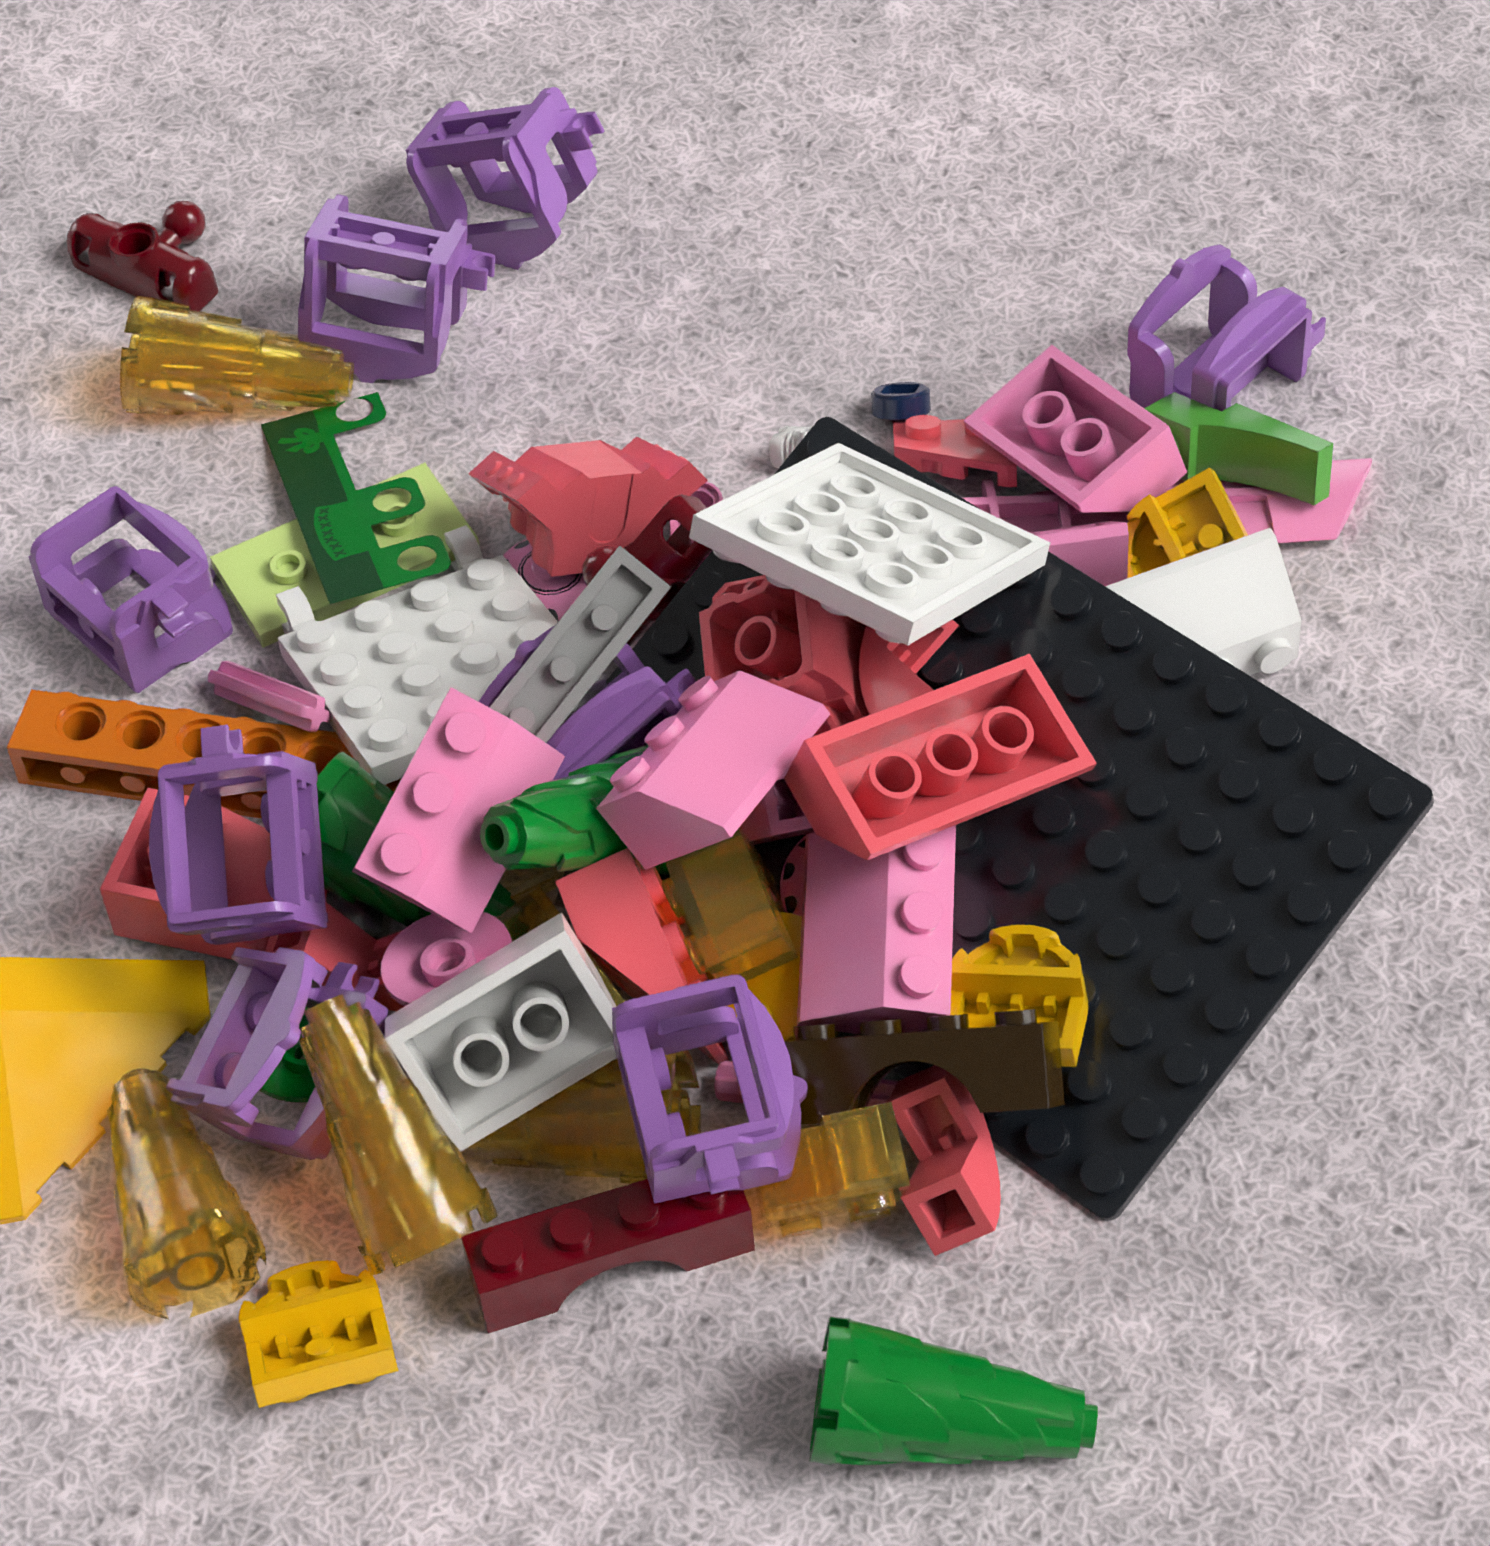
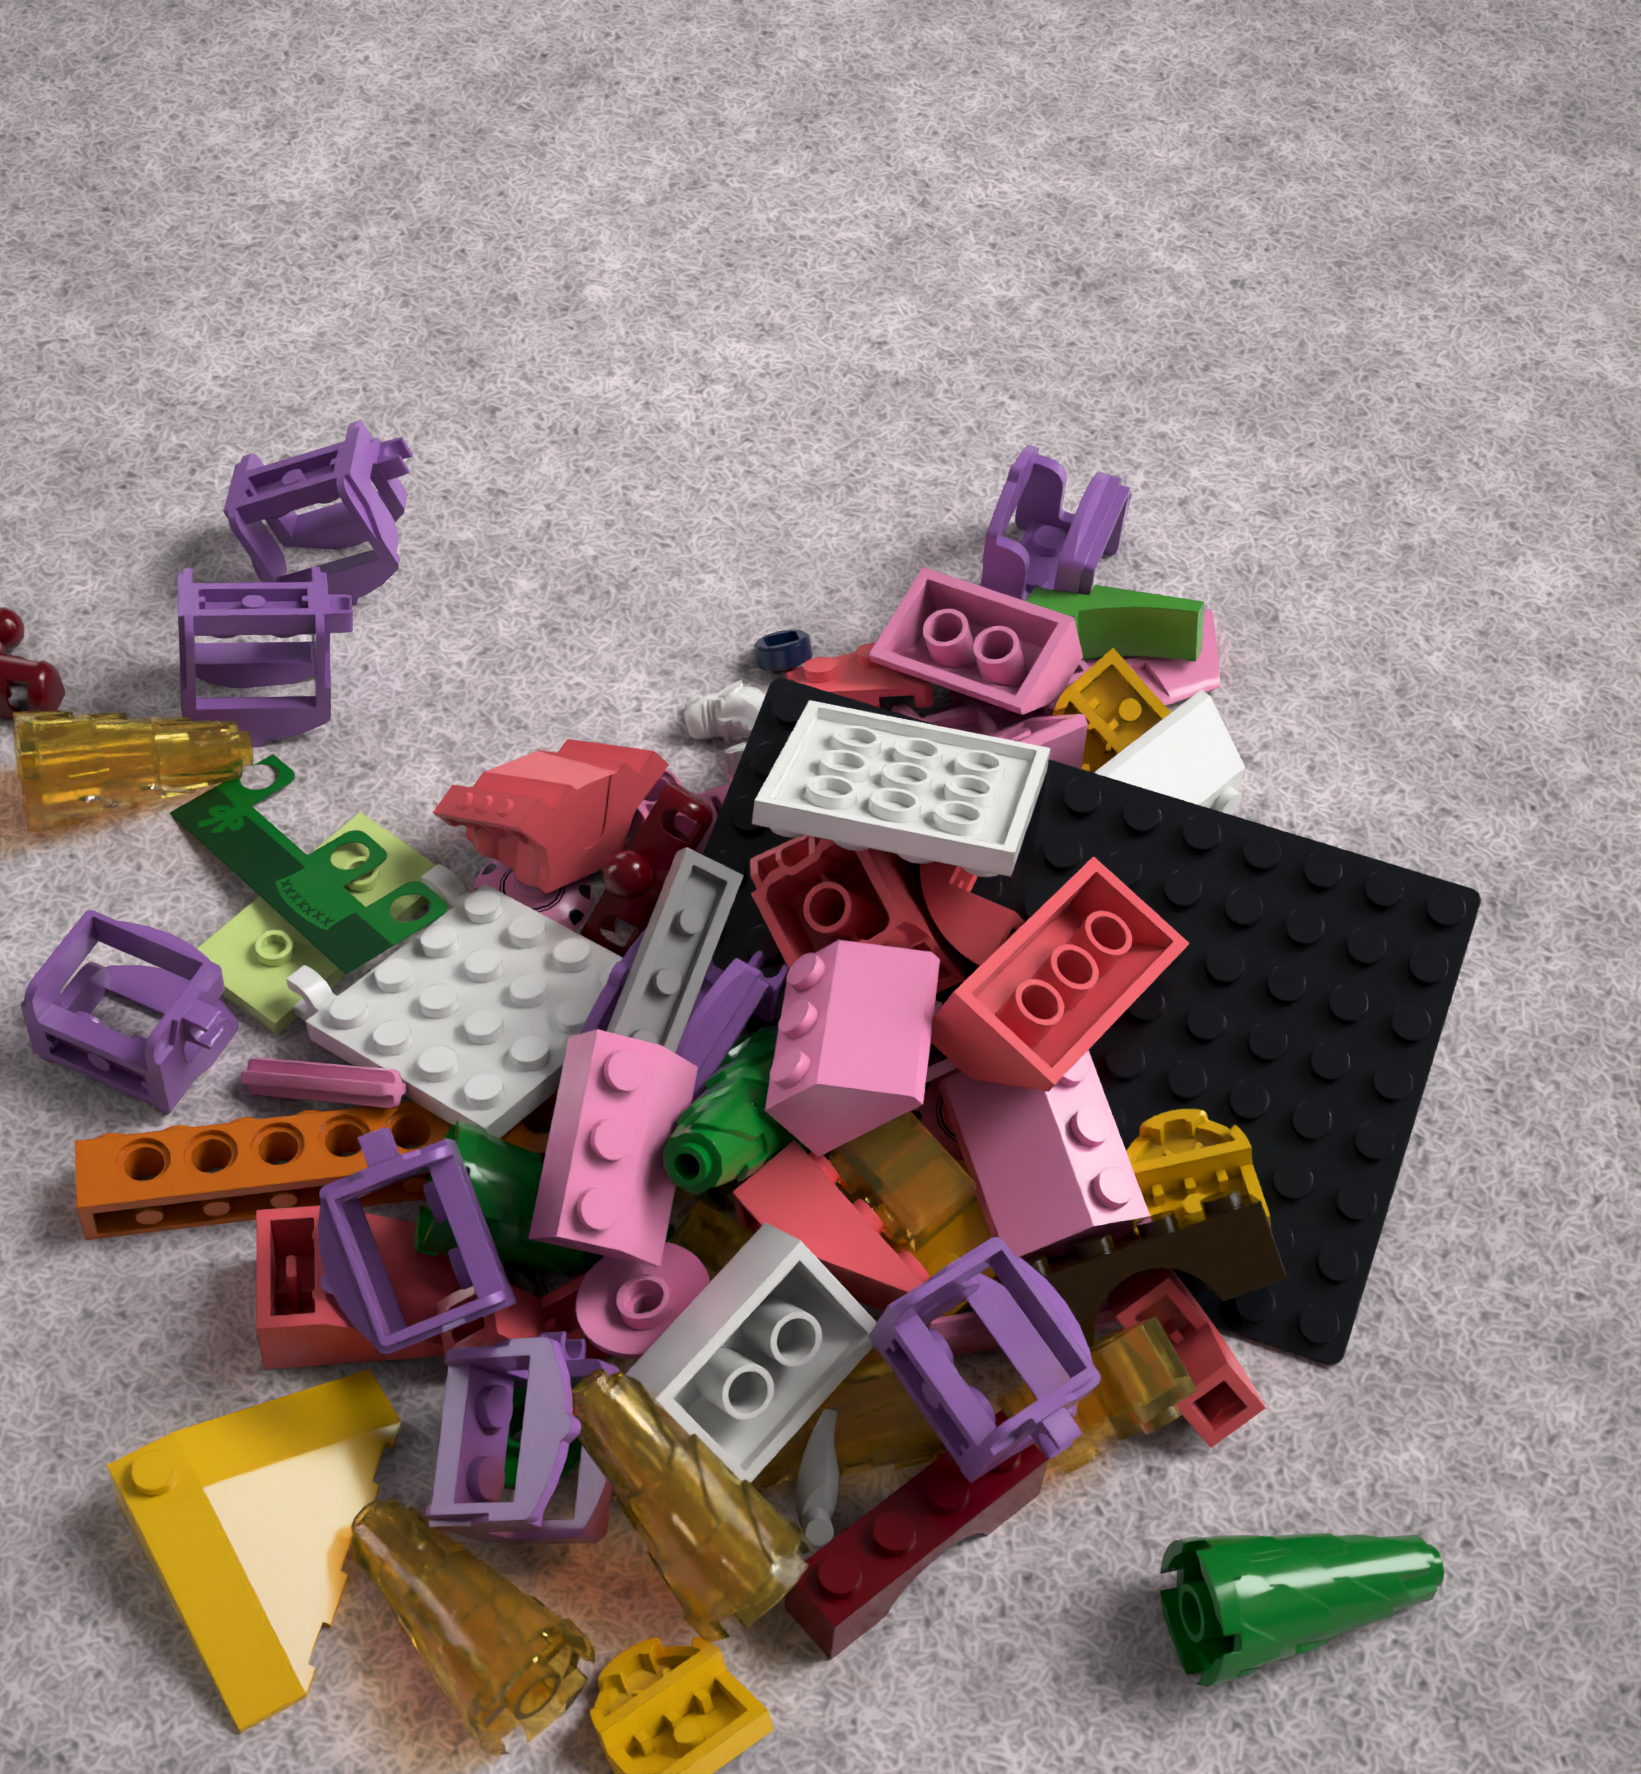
camera: 30 degrees left, 0 degrees up
none -> light grey bar [796,1409,839,1547]

